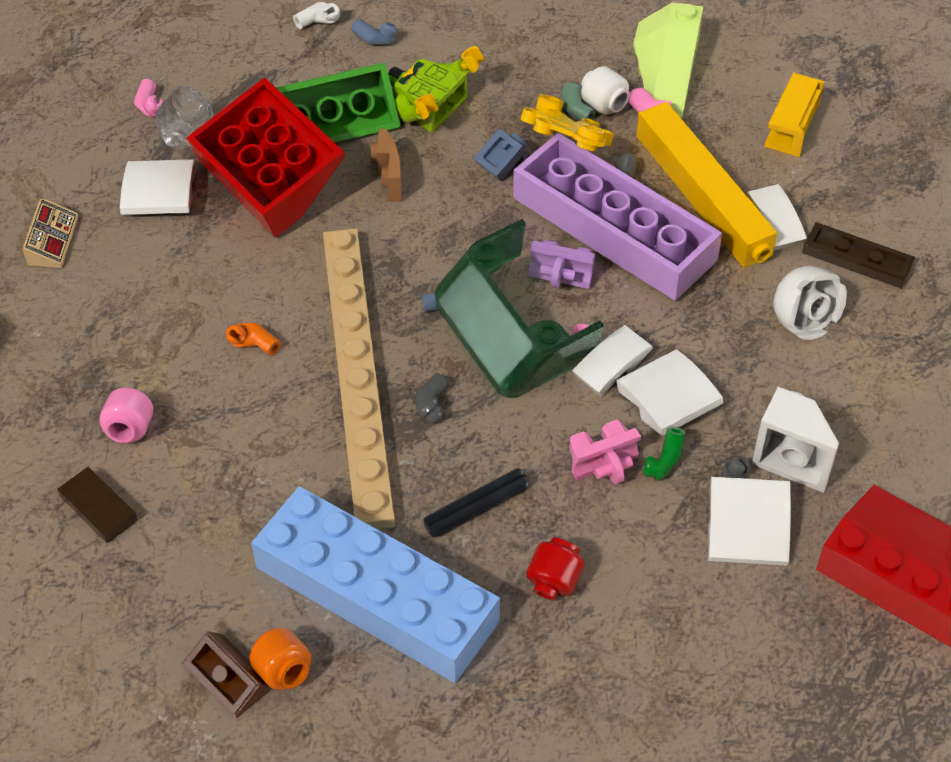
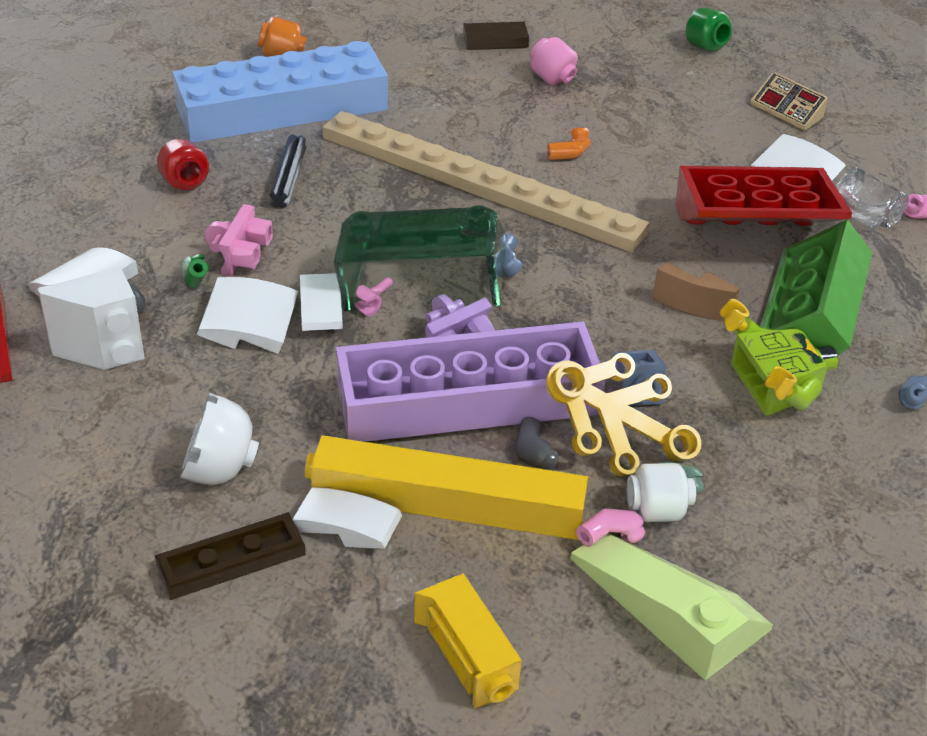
camera: 125 degrees right, 10 degrees down
reddish brown slope [182,631,271,718] -> none
dark grey arm [415,373,448,424] -> none

